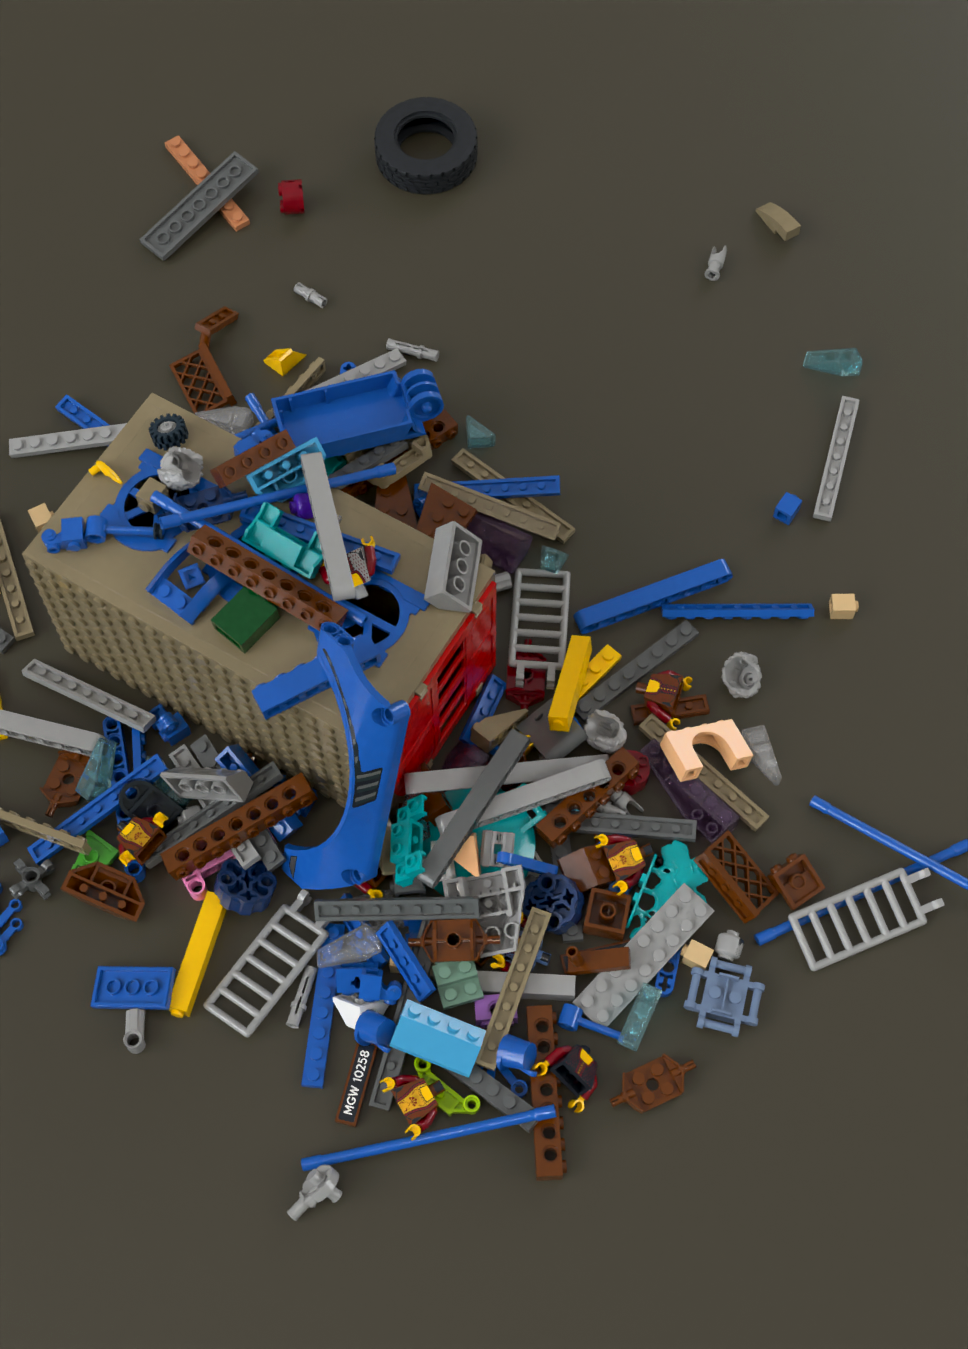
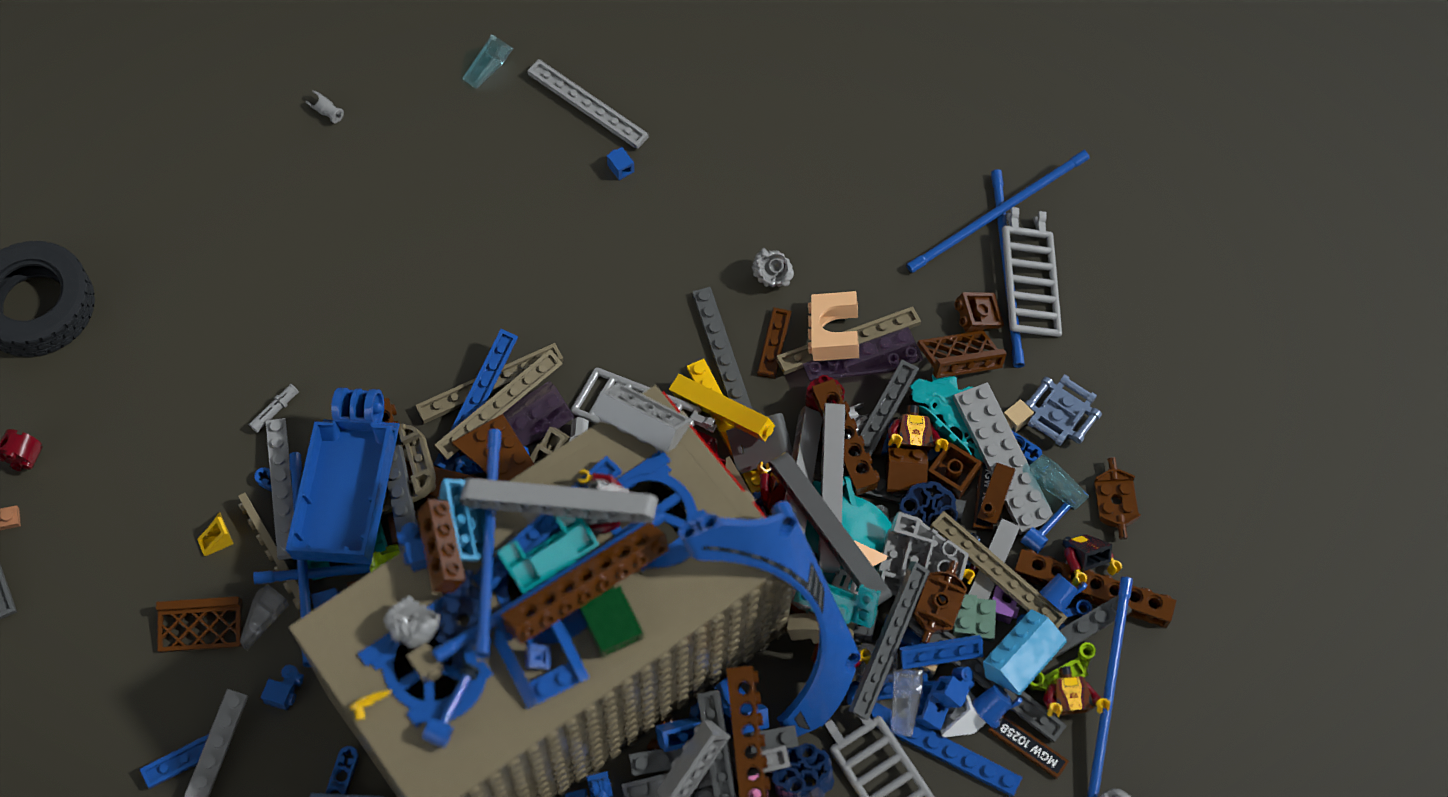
camera: 70 degrees left, 0 degrees up
blue brick [41,517,87,554] -> none
black wheel [149,413,189,451] -> none
reddish brown piece [195,306,239,349] -> none
blue brick [251,633,382,720] -> none
light grey pin [286,965,318,1029] -> none
dark purple head [289,493,314,520] -> none
light grey pin [293,282,328,308] -> none
clear light blue slope [466,415,496,448] -> none
light grey piece [479,830,515,868] -> none
blue beam [496,851,558,874] -> none
clear light blue slope [540,546,569,574] -> none
blue beam [573,559,733,634] -> none
light grey hair [583,709,627,753] -> none
torso [636,670,692,731] -> none
blue plate [661,603,814,619] -> none
light grey head [714,930,744,962] -> none
clear slope [741,725,782,786] -> none
dark tan slope [756,202,801,241] -> none
tan brick [829,594,859,619] -> none

